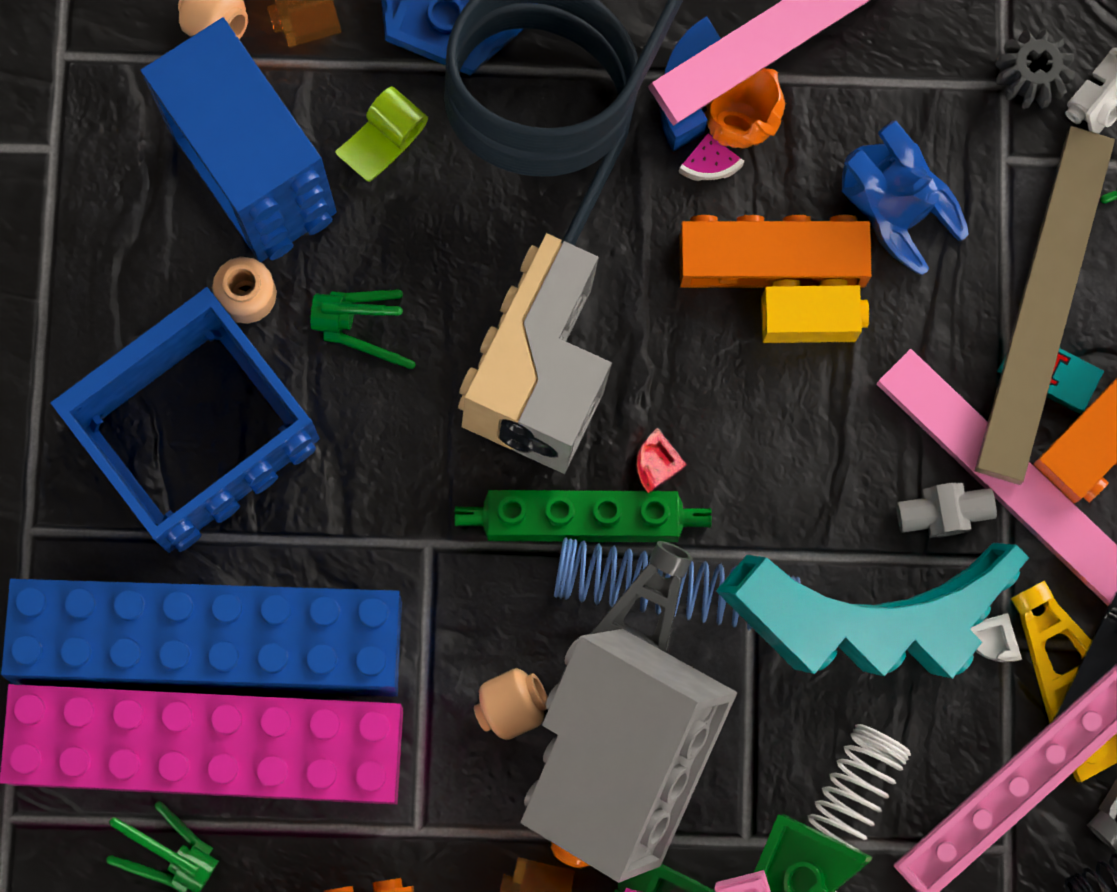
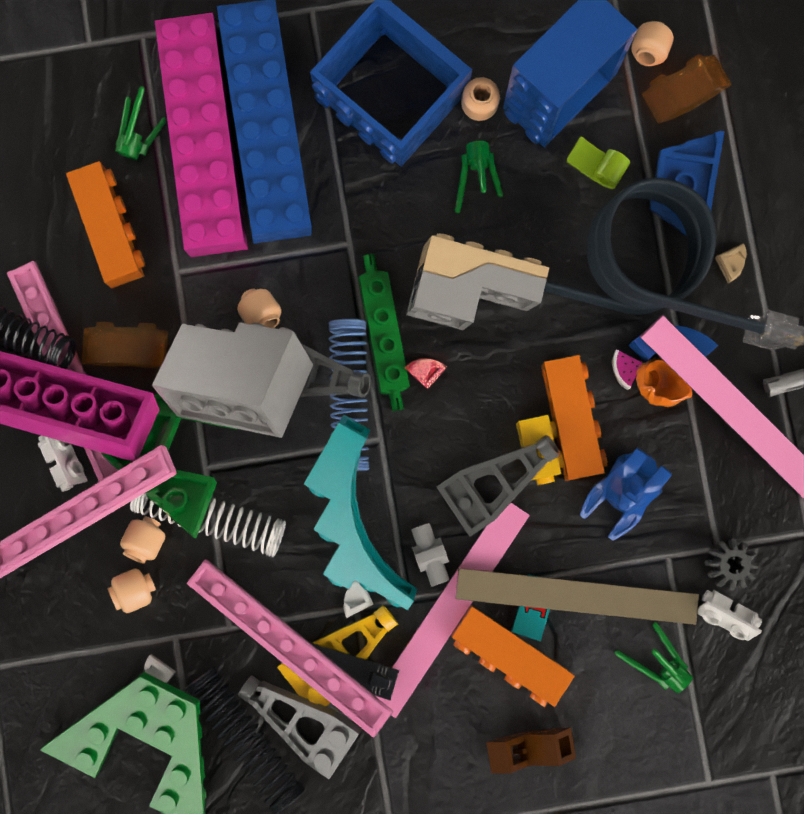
camera: 85 degrees right, 5 degrees up
none -> dark grey plate [436,435,560,537]

